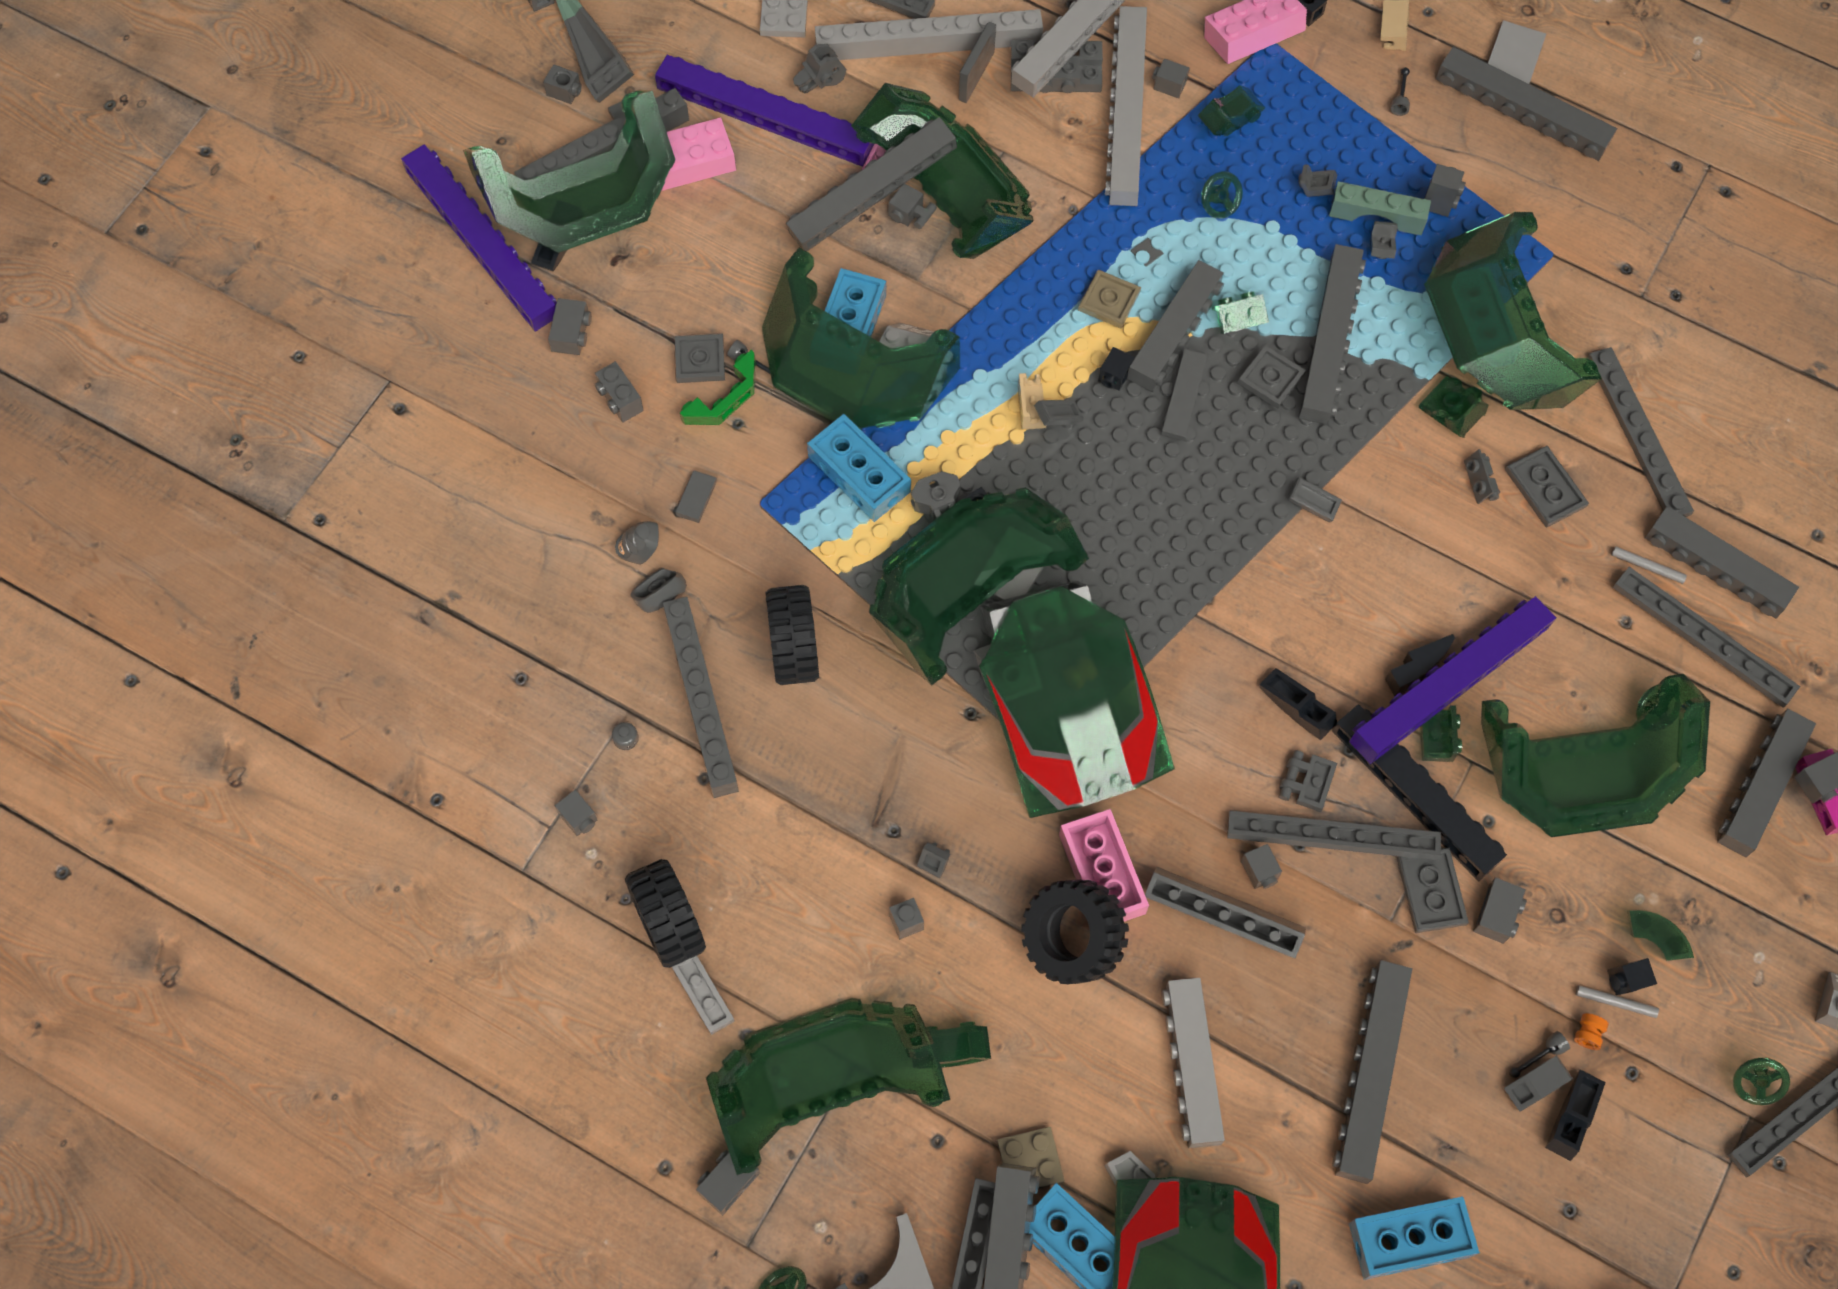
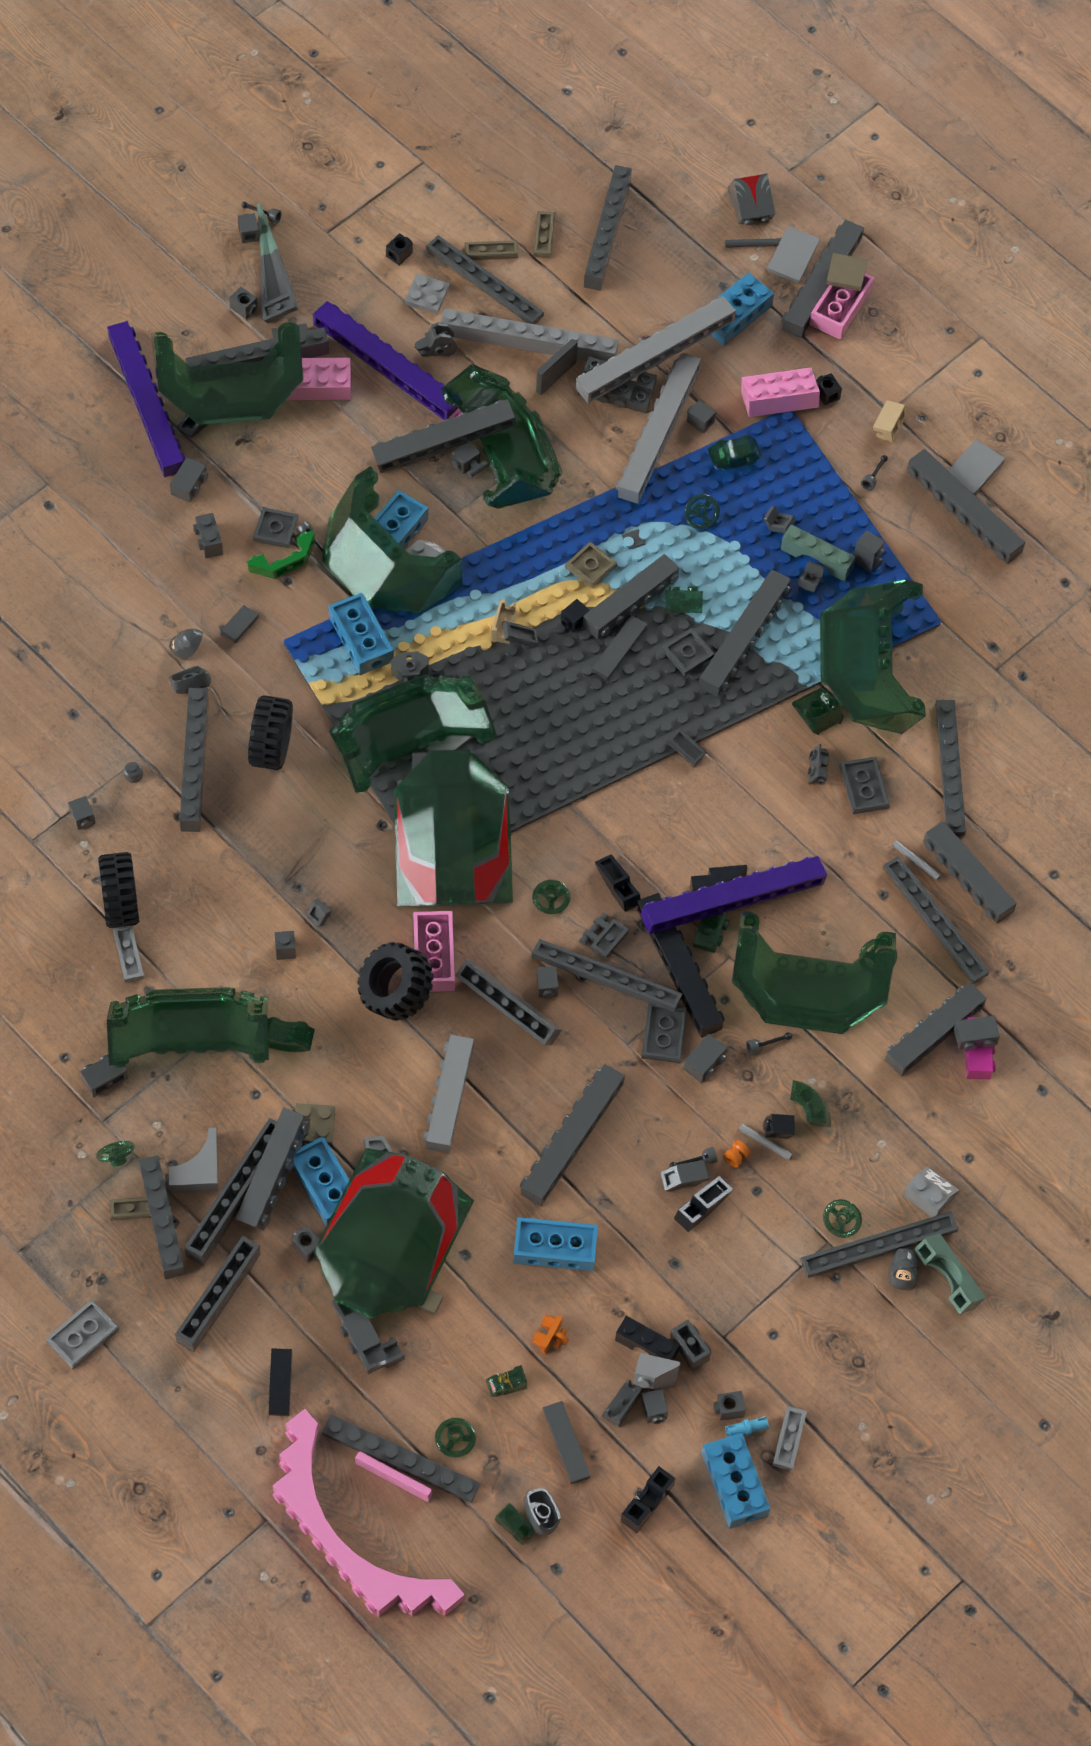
camera: 15 degrees right, 5 degrees down
none -> clear green piece [532,880,571,914]
none -> hinge [746,1032,792,1056]

